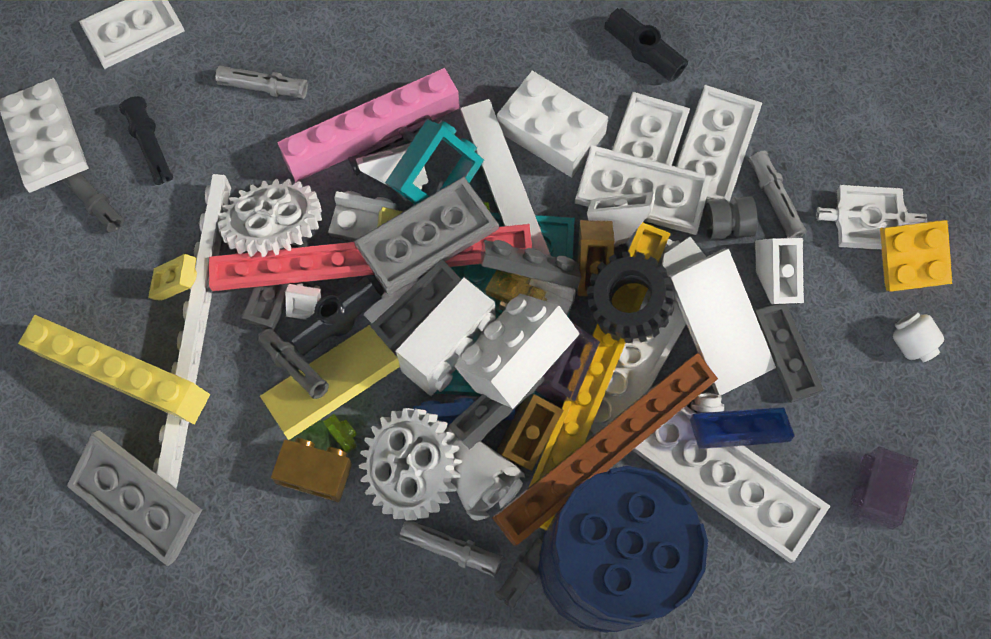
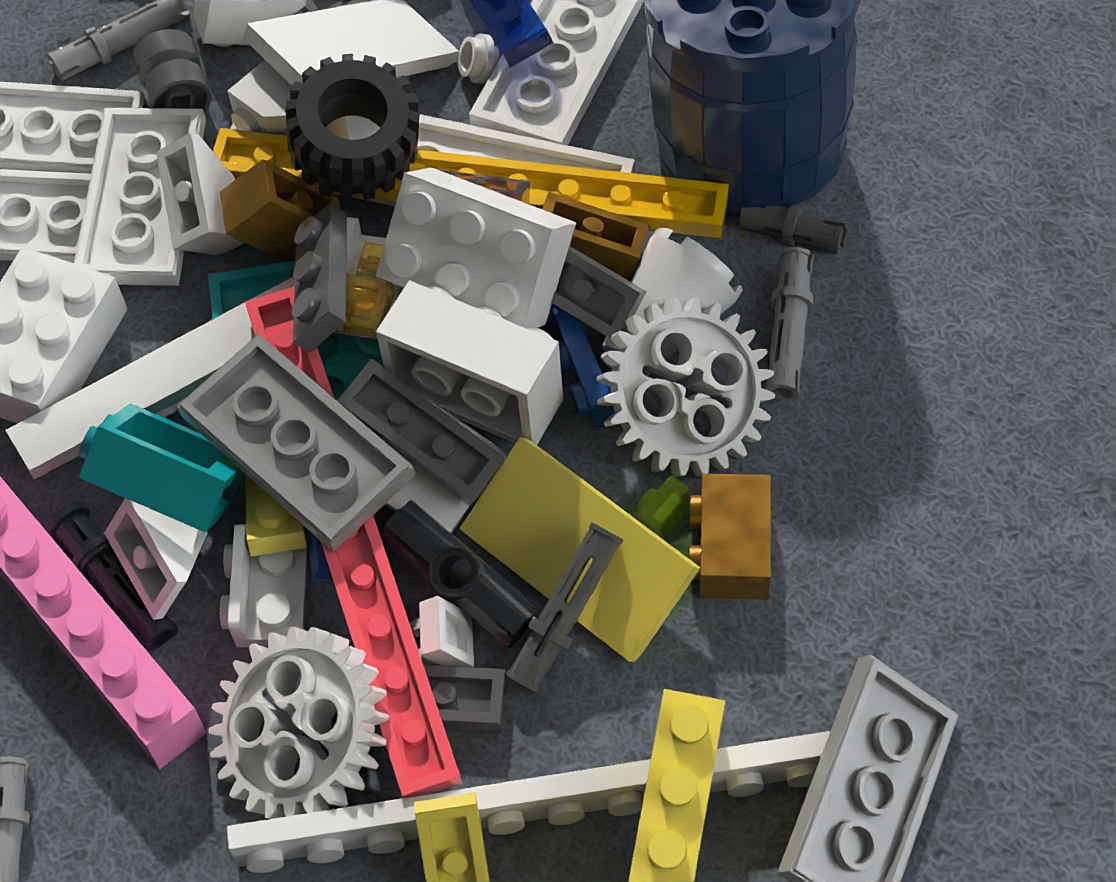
camera: 100 degrees left, 10 degrees down
dark orange plate [492,353,718,546] -> none

